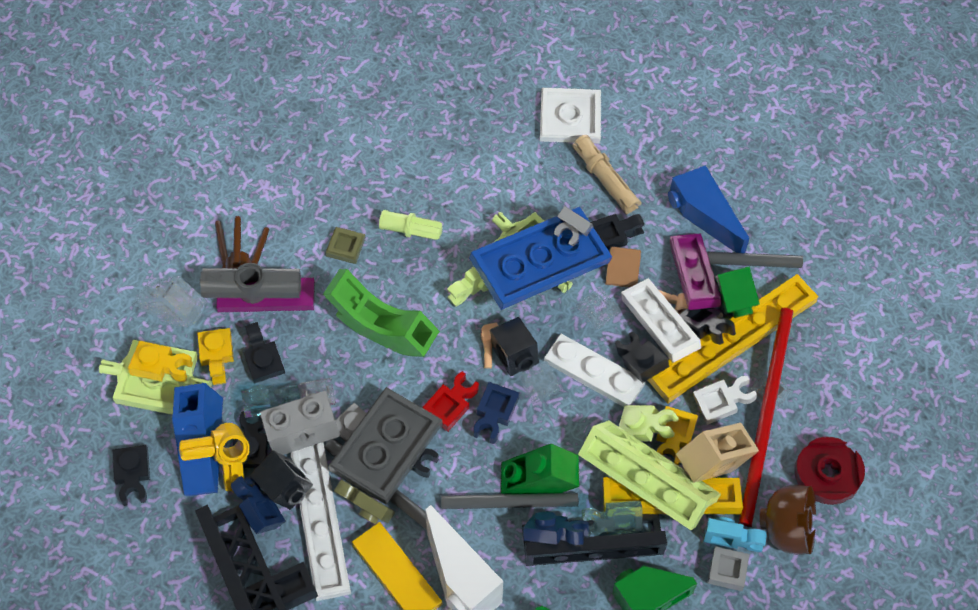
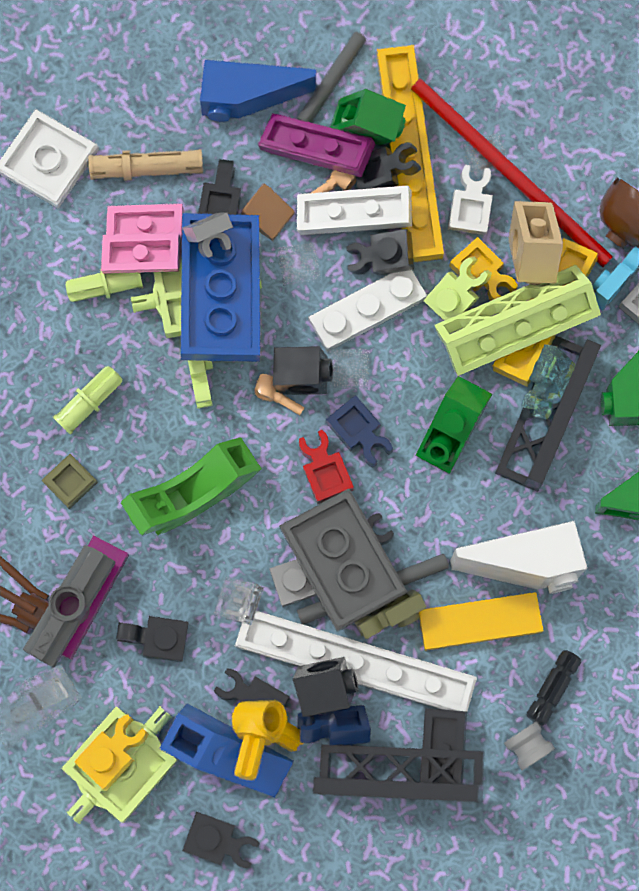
camera: 60 degrees left, 15 degrees up
yellow plate [197,328,234,385] -> none
clear light blue plate [241,384,301,418] -> none
light grey brick [260,391,340,455] -> none
dark grey bar [441,493,579,509] -> none
dark blue plate [523,511,589,545] -> none
dark red plate [794,437,865,505] -> none
none -> yellowish green axle [65,269,143,302]
none -> bright pink slope [101,204,185,274]

